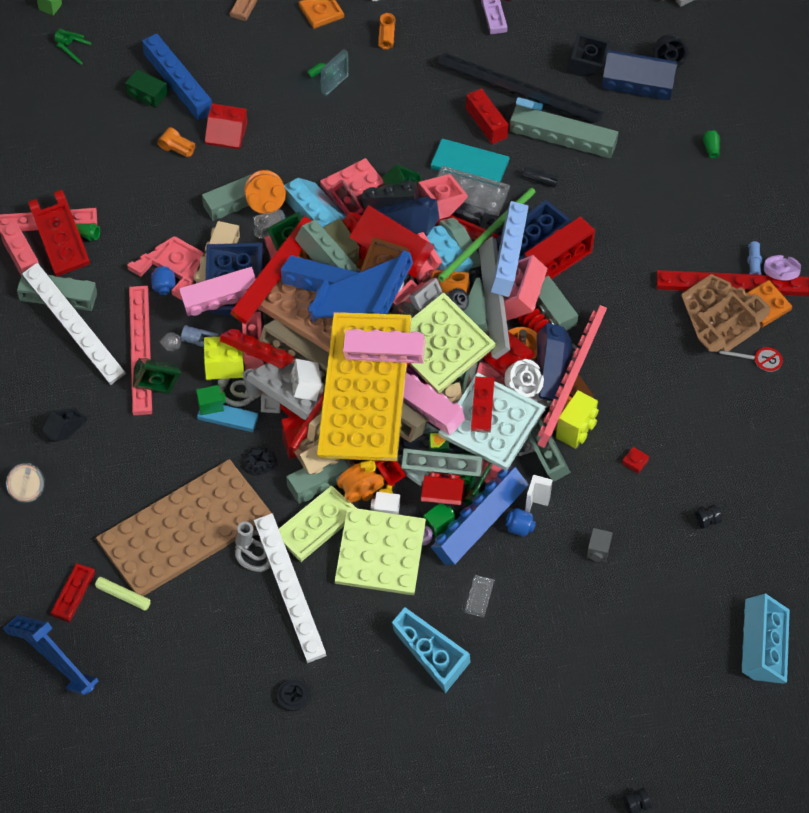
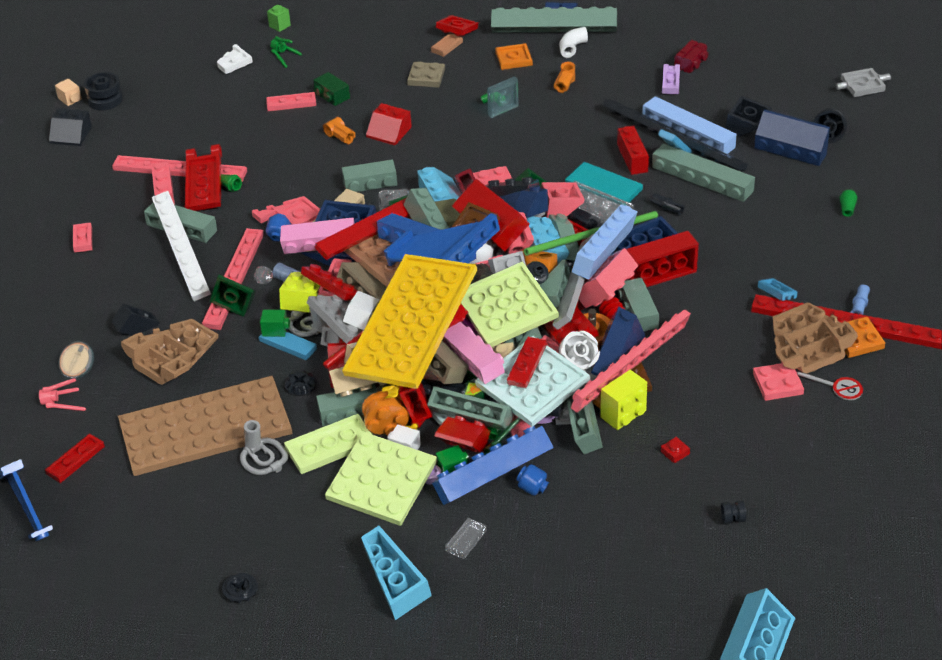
camera: 20 degrees right, 15 degrees down
yellowish green axle [95,577,151,610] -> none
blue brick [142,33,212,121] -> none
orange wheel [244,170,286,214] -> none
white plate [254,513,327,663] -> none
bright pink brick [343,329,426,364] -> none
white panel [525,475,552,512] -> none
dark grey brick [587,528,613,562] -> none
lavender tile [764,255,801,280] -> none
none -> coral plant [39,378,86,411]
none -> medium nougat wedge [121,319,218,385]
none -> white wing [217,44,253,74]
none -> coral tile [266,92,316,111]
none -> dark tan plate [407,62,445,87]
none -> light blue brick [642,96,736,154]
none -> coral plate [753,363,804,401]
none -> dark azure tile [758,278,798,301]

